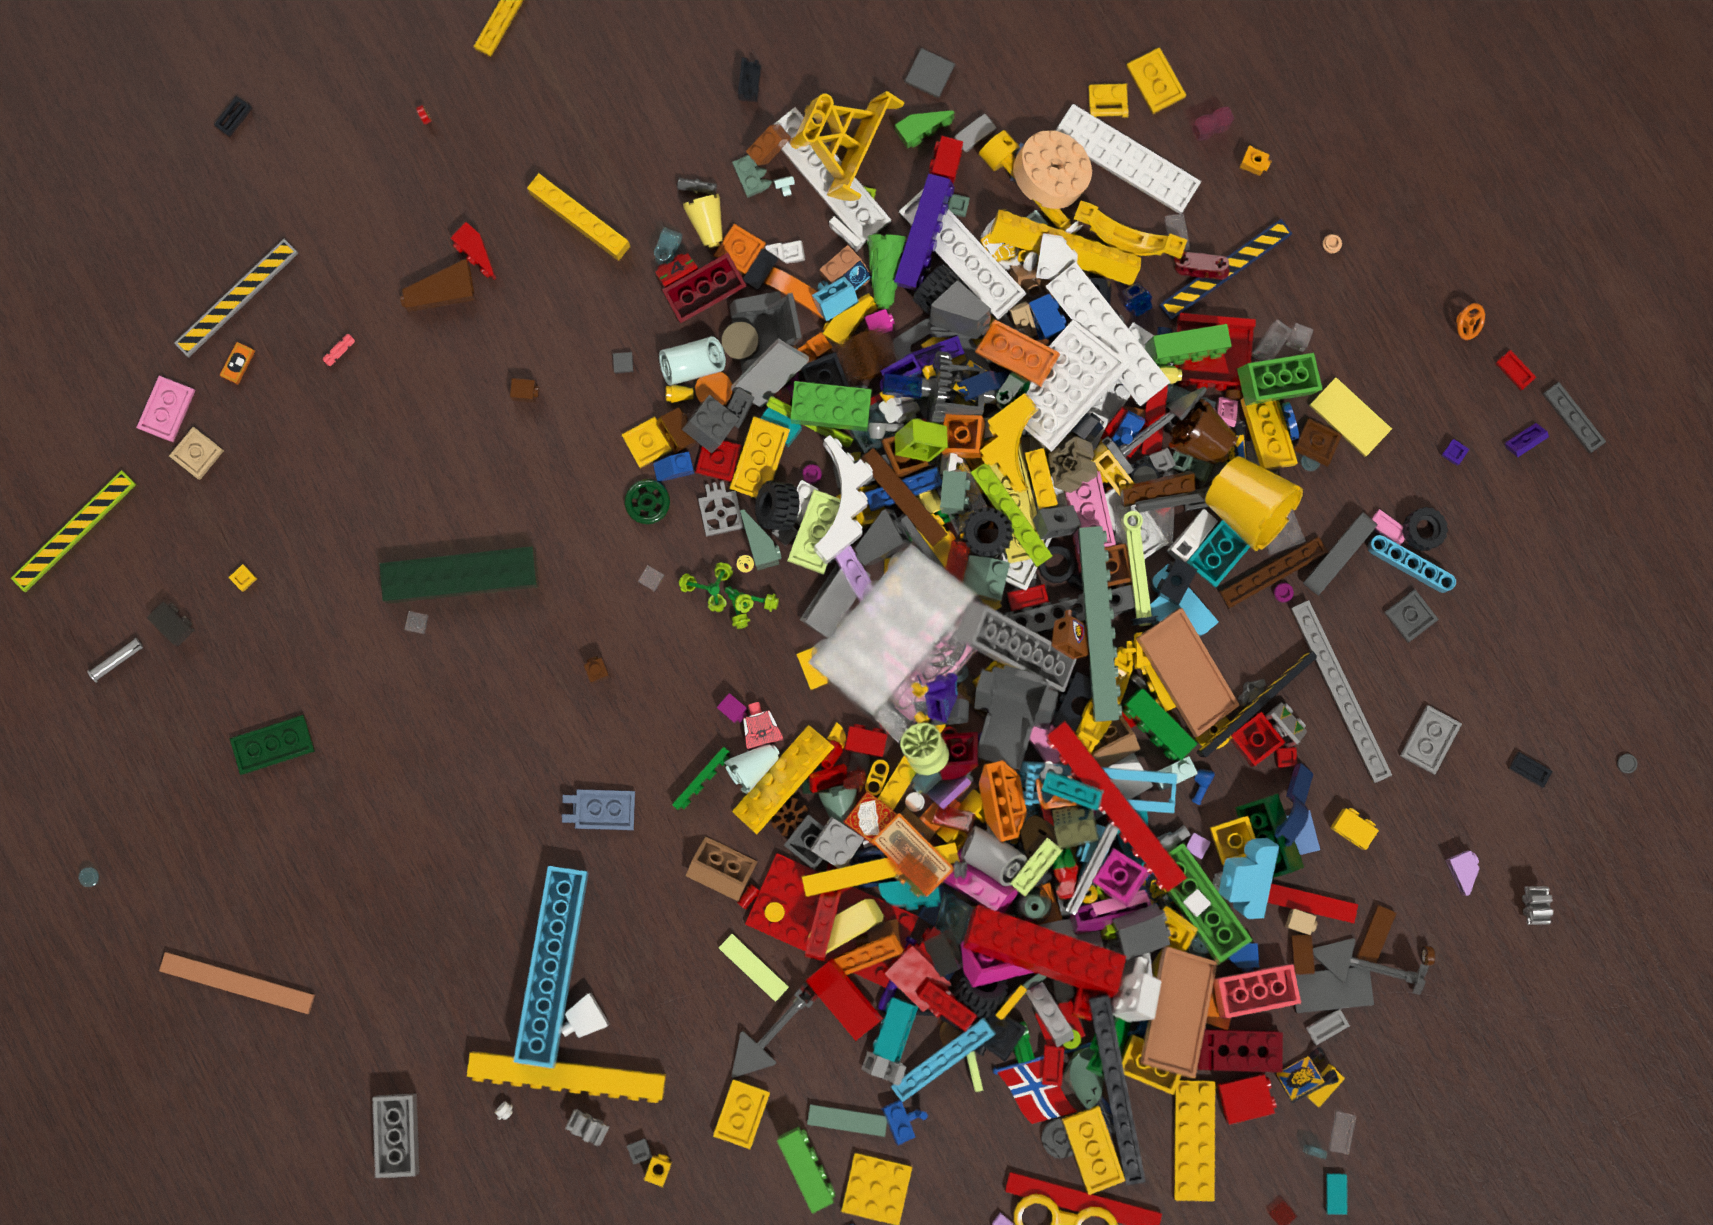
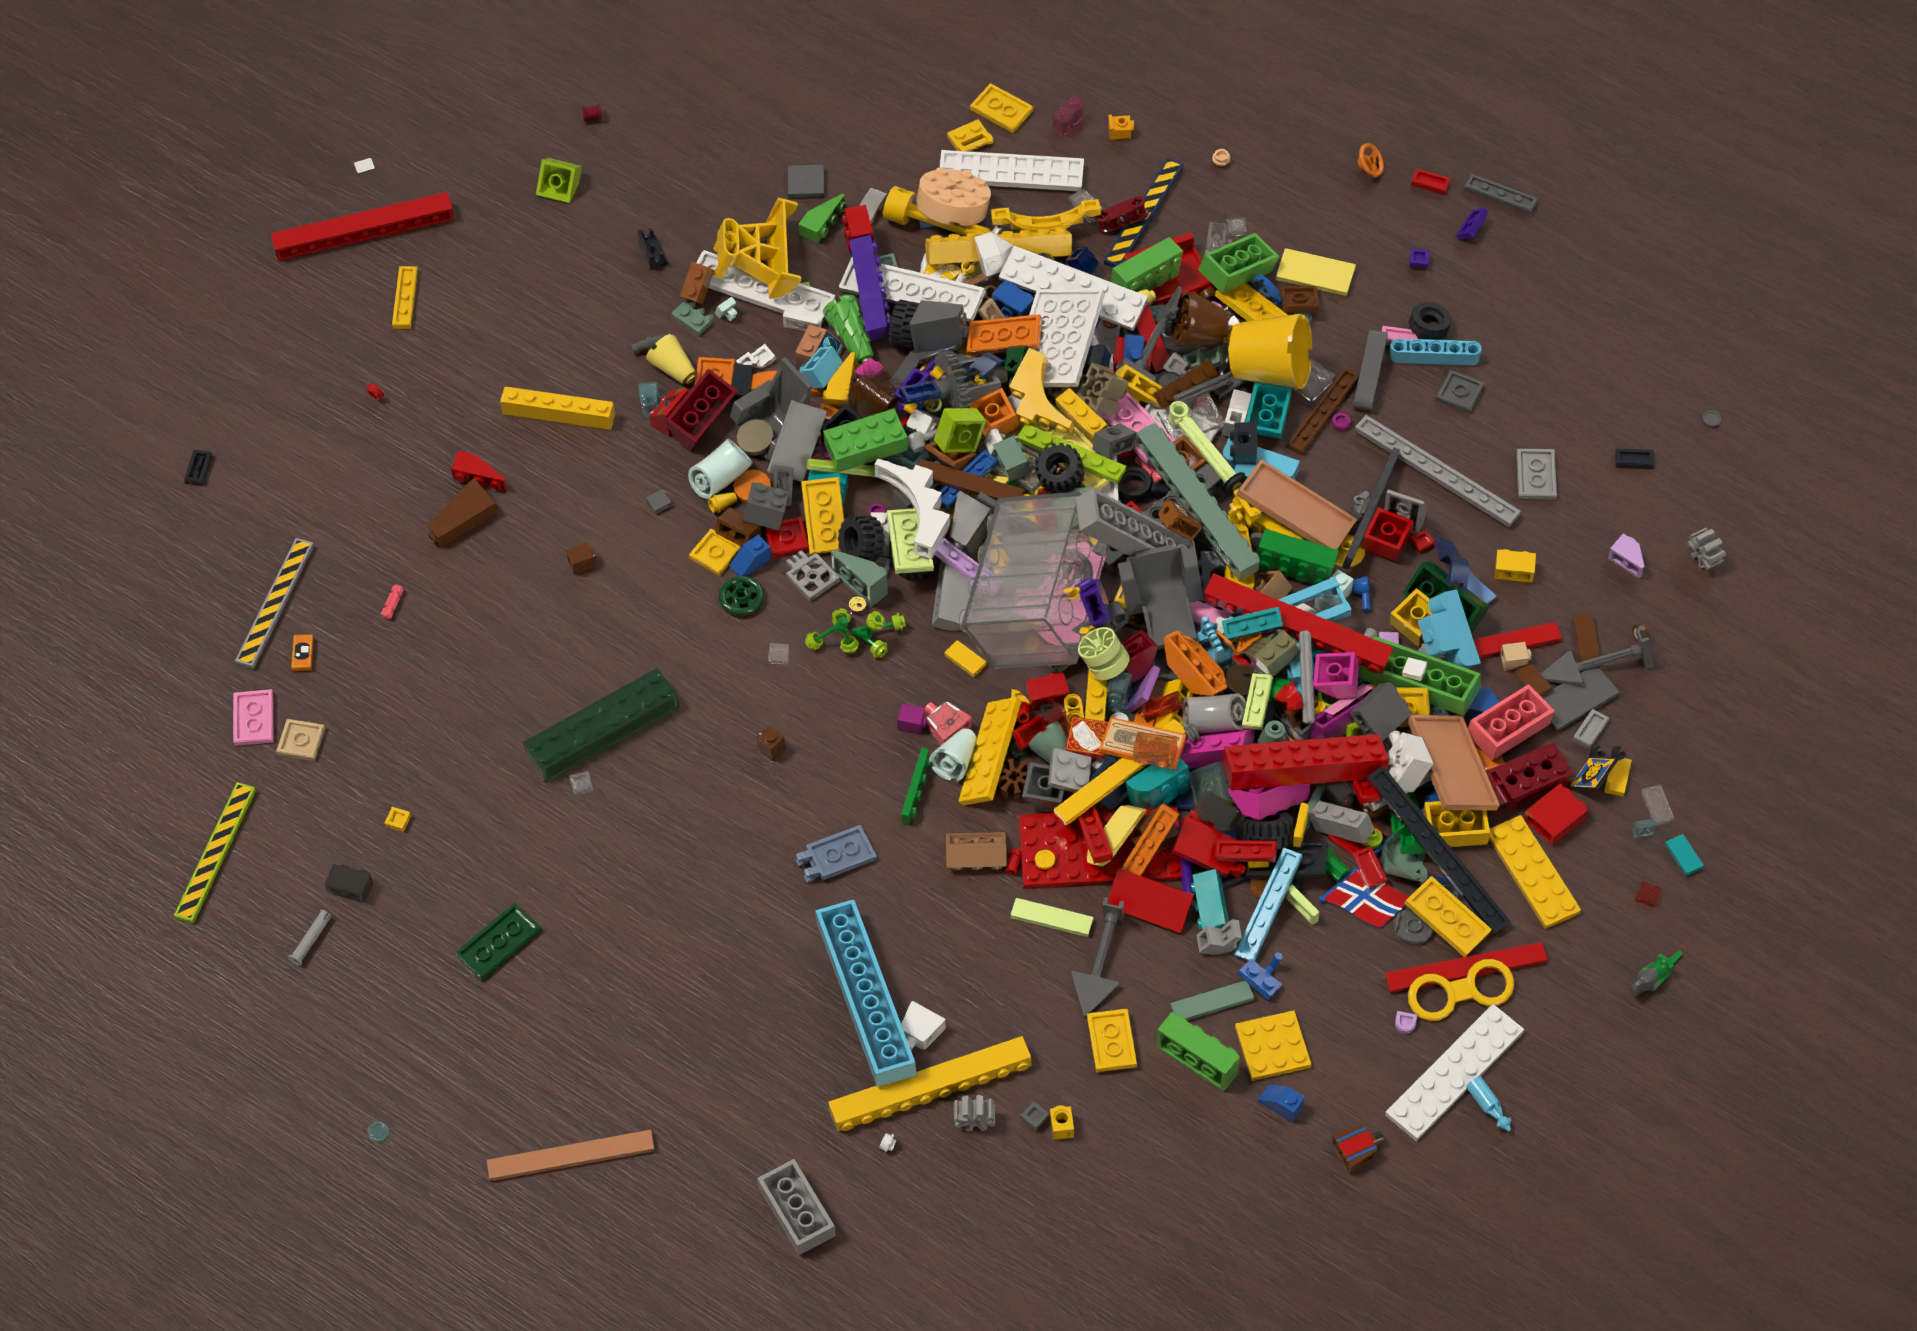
camera: 25 degrees left, 25 degrees down
white piece [1024,252,1038,271] -> none

